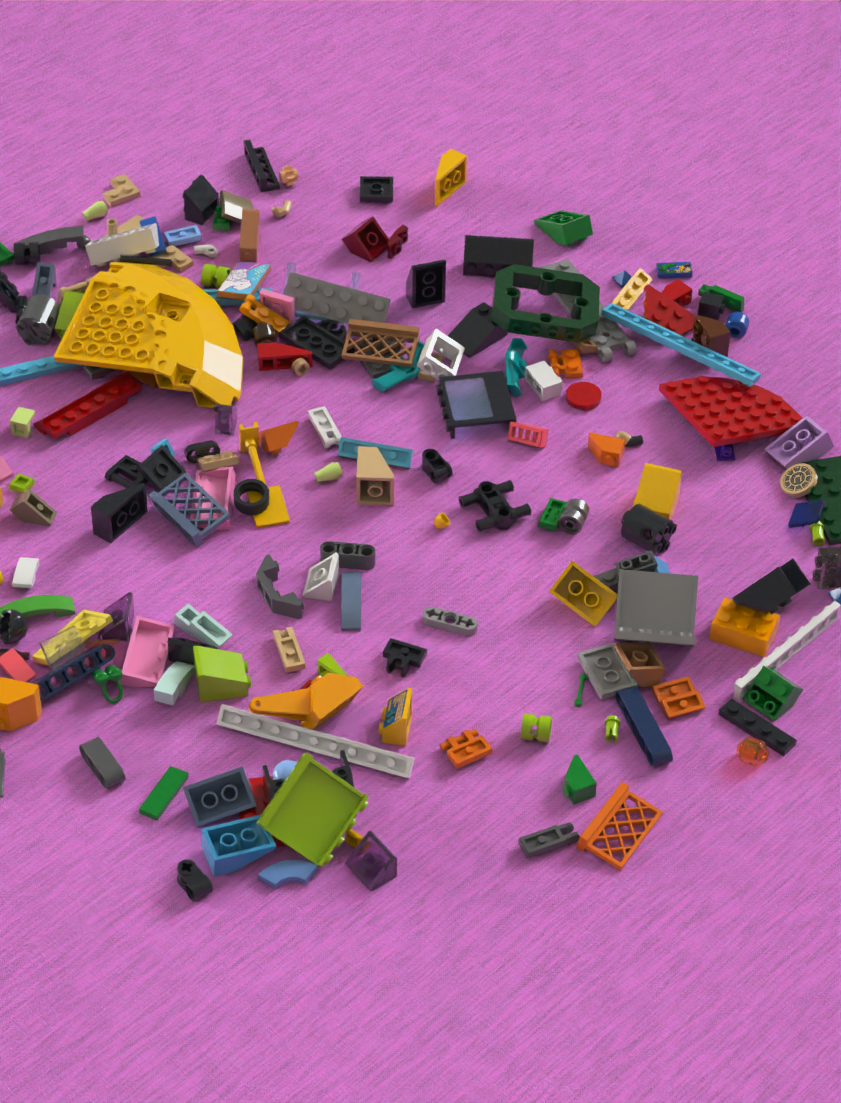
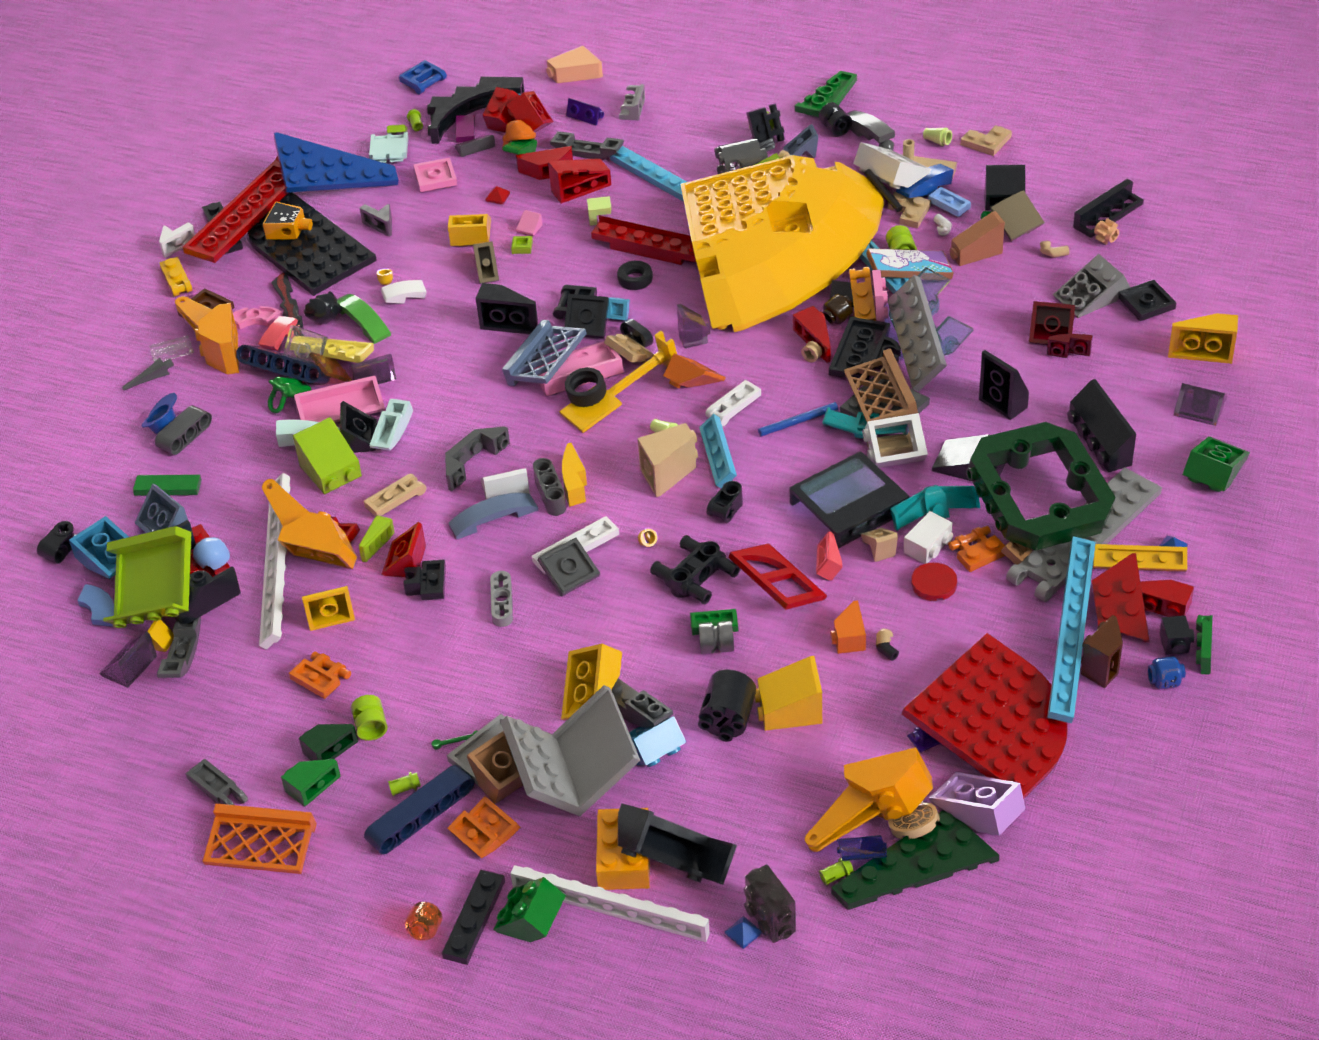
camera: 70 degrees right, 0 degrees up
tile [656,262,692,278] -> none
none -> blue piece [141,393,177,434]
none -> dark grey slope [157,617,201,678]
none -> dark green slope [299,724,358,761]
none -> red slope [382,522,426,578]
none -> white plate [532,516,619,575]
none -> dark grey tile [537,537,600,597]
none -> yellow slope [562,442,587,507]
none -> black tyre [617,261,653,290]
none -> red window [728,543,827,610]
none -> blue bar [758,402,838,437]
none -> light orange slope [805,747,933,852]
none -> tan slope [861,528,898,562]
none -> light grey slope [1053,254,1131,318]
none -> clear purple slope [1173,383,1227,426]

